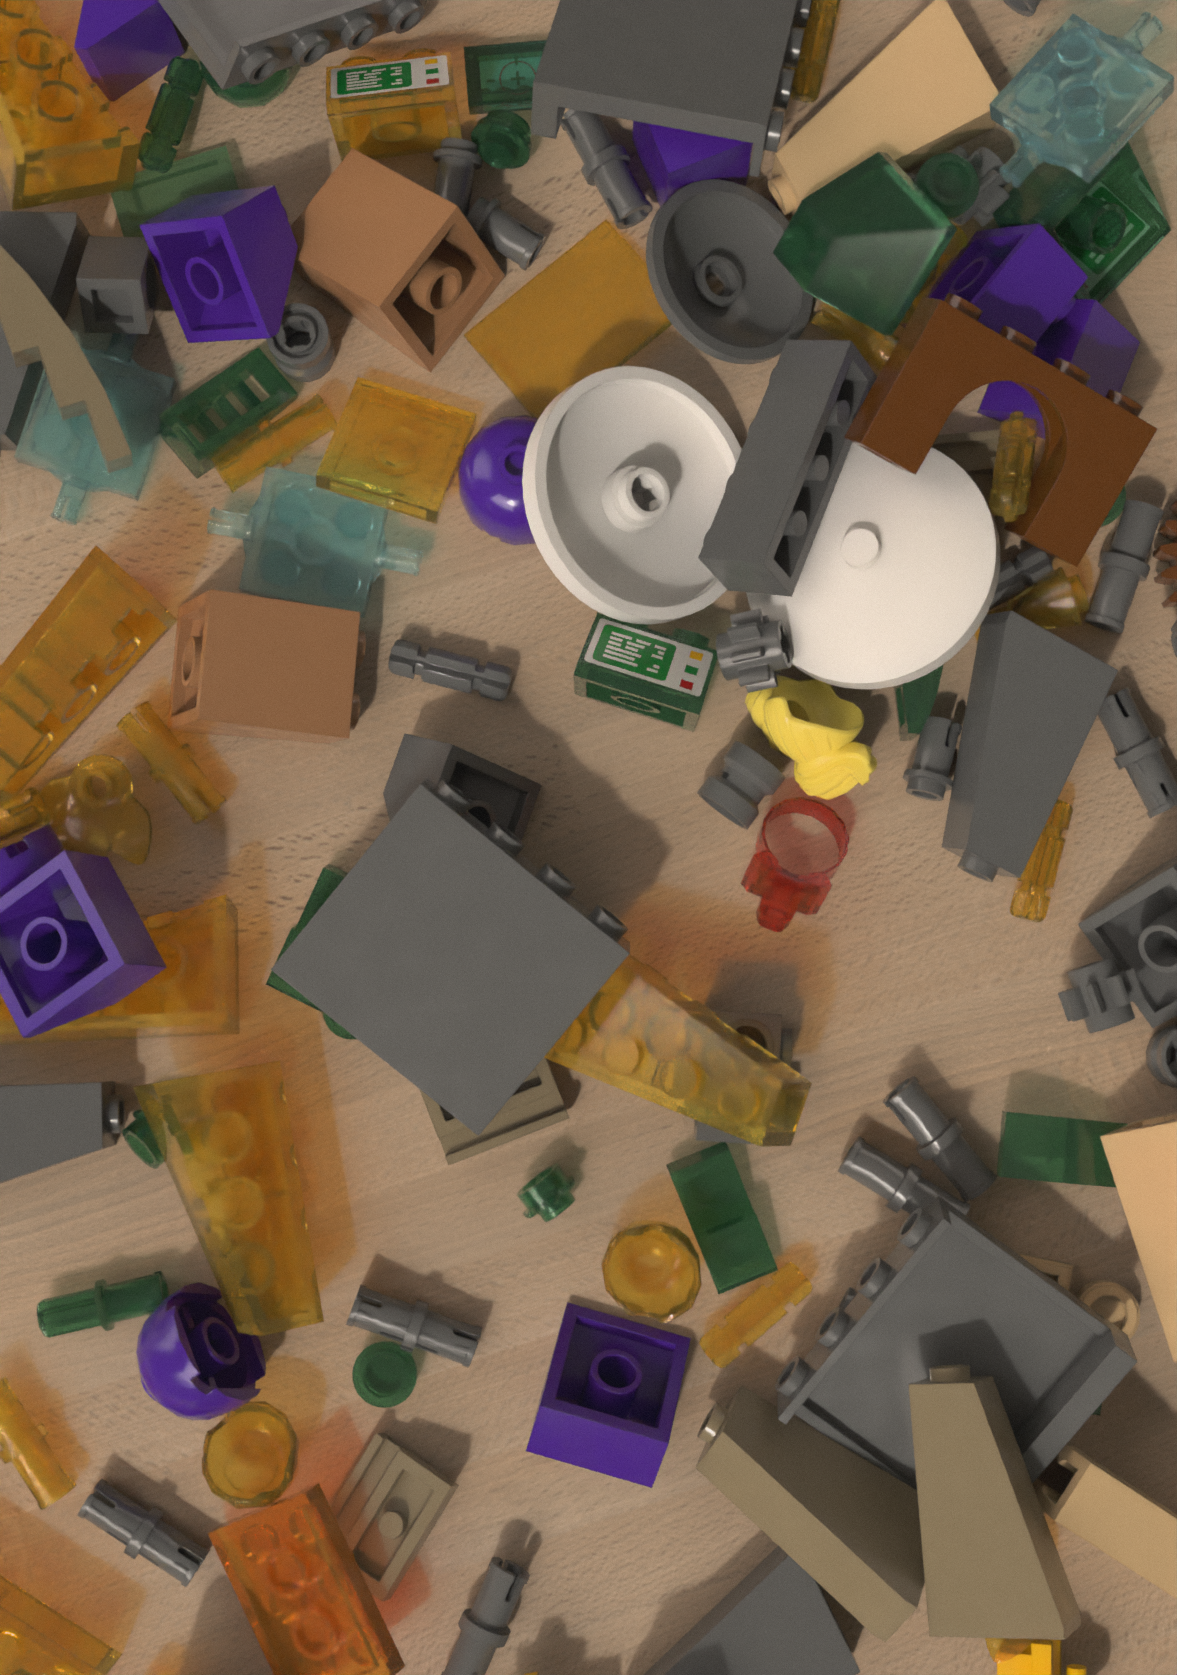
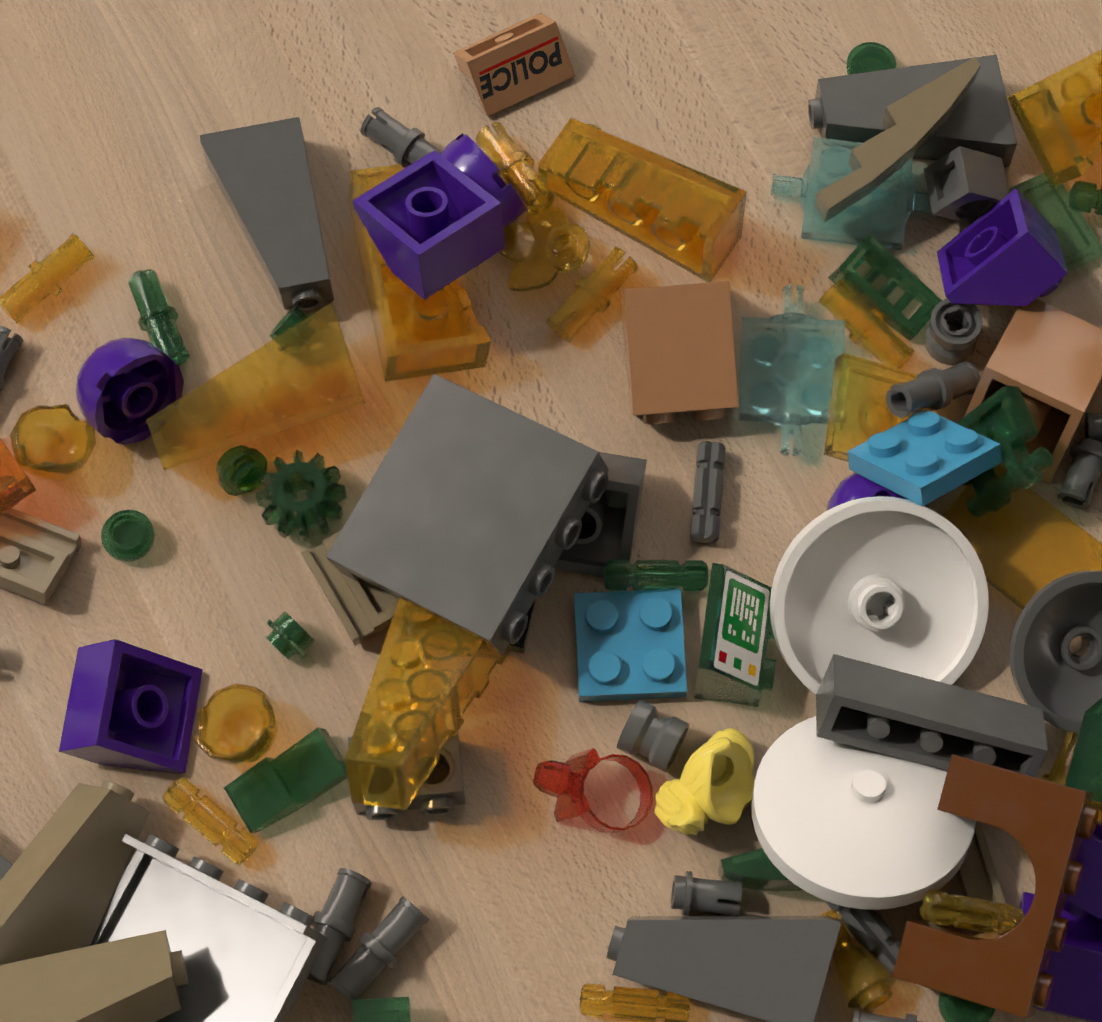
camera: 80 degrees right, 15 degrees down
dark grey pin [346,1285,482,1368] -> none
dark grey gear [716,608,792,693] -> none
none -> clear green plate [216,445,268,496]
none -> clear green gear [256,449,347,542]
none -> dark azure plate [574,589,687,702]
none -> clear green axle [603,559,709,591]
none -> dark azure plate [847,409,1002,506]
none -> dark grey pin [886,362,981,418]
none -> clear green plate [957,386,1054,518]

